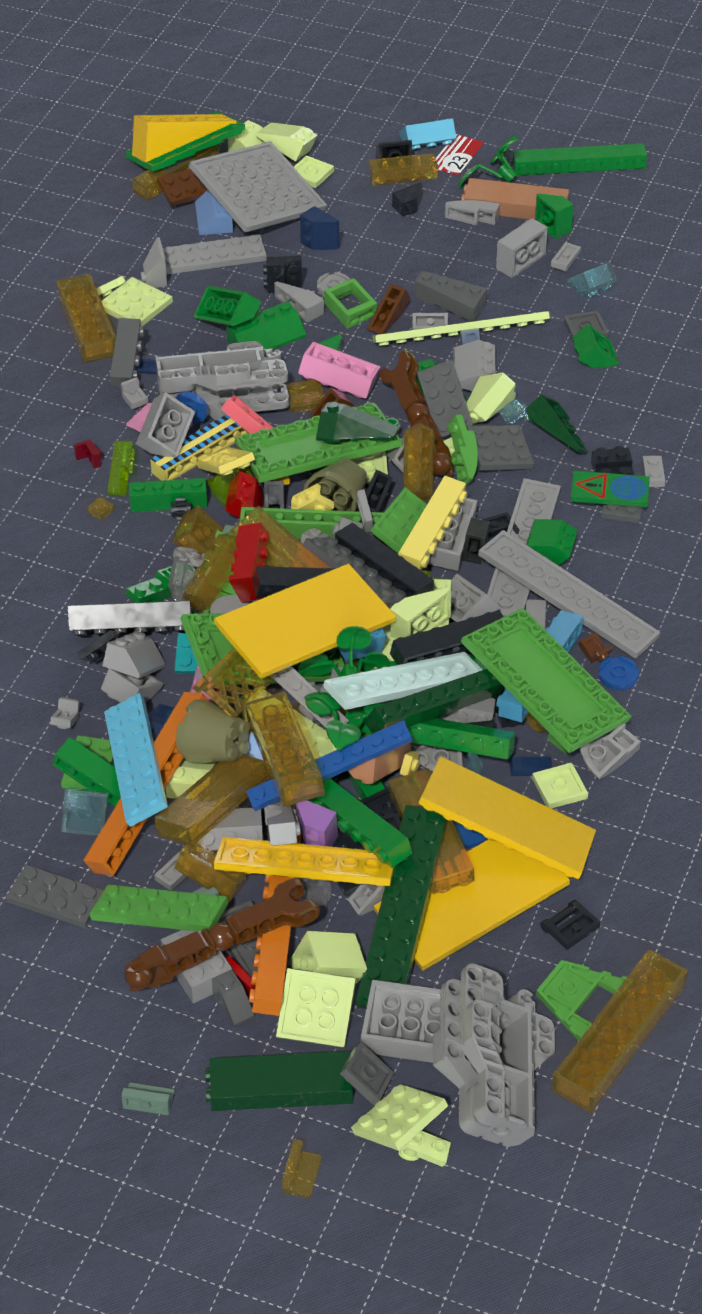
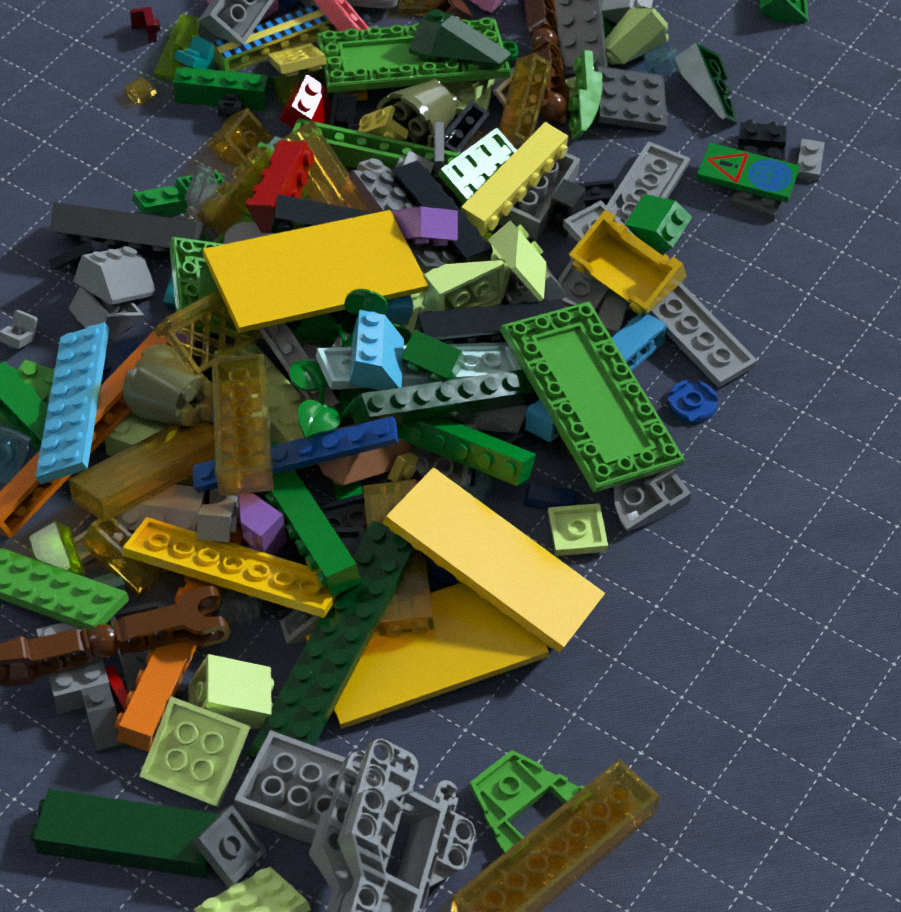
camera: 10 degrees right, 5 degrees up
light grey tile [172,547,211,568] -> none
black plate [540,900,600,950] -> none
reddish brown bracket [578,632,613,664] -> none
none -> clear neon green slope [29,522,85,576]
none -> teal slope [174,36,215,70]
none -> medium azure slope [349,310,404,390]
none -> medium lavender slope [391,207,458,246]
none -> green slope [401,330,466,382]
none -> yellowish green slope [488,220,546,302]
none -> yellow windscreen [569,209,687,315]

